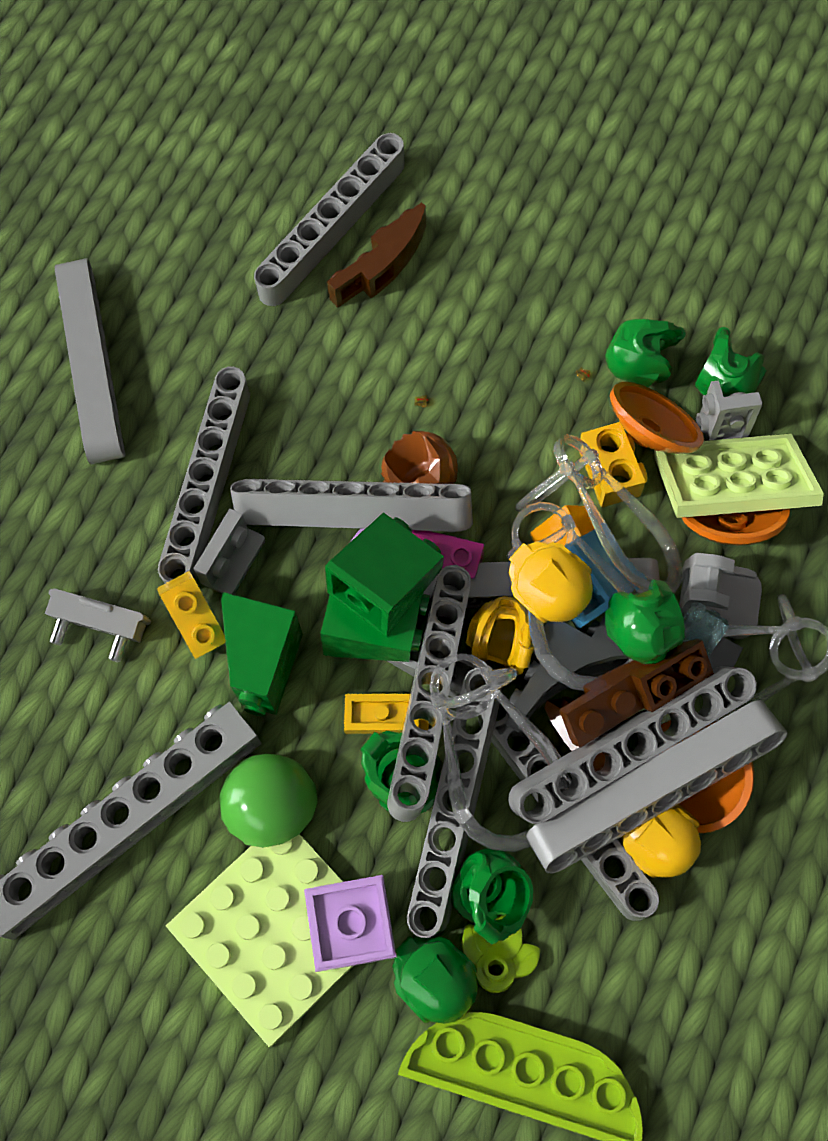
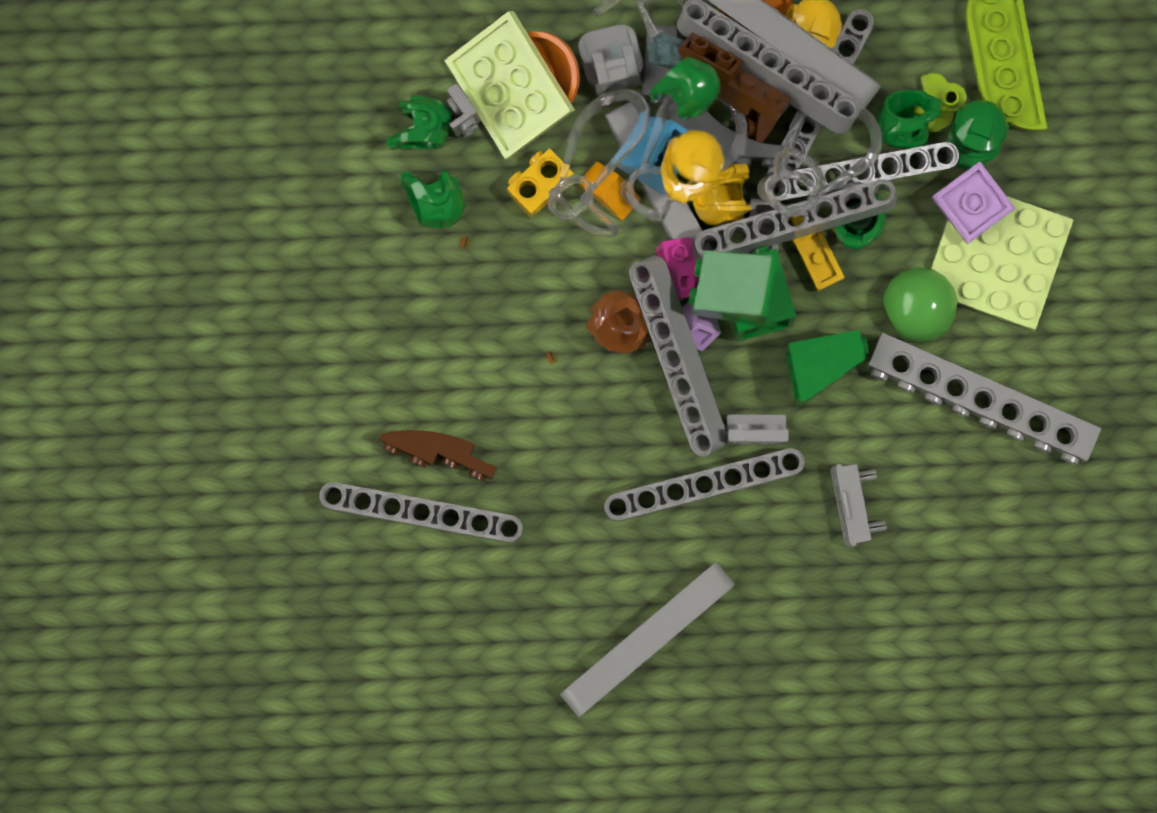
camera: 120 degrees left, 15 degrees up
yellow brick [157,571,226,659] -> none
orange dish [610,382,704,454] -> none

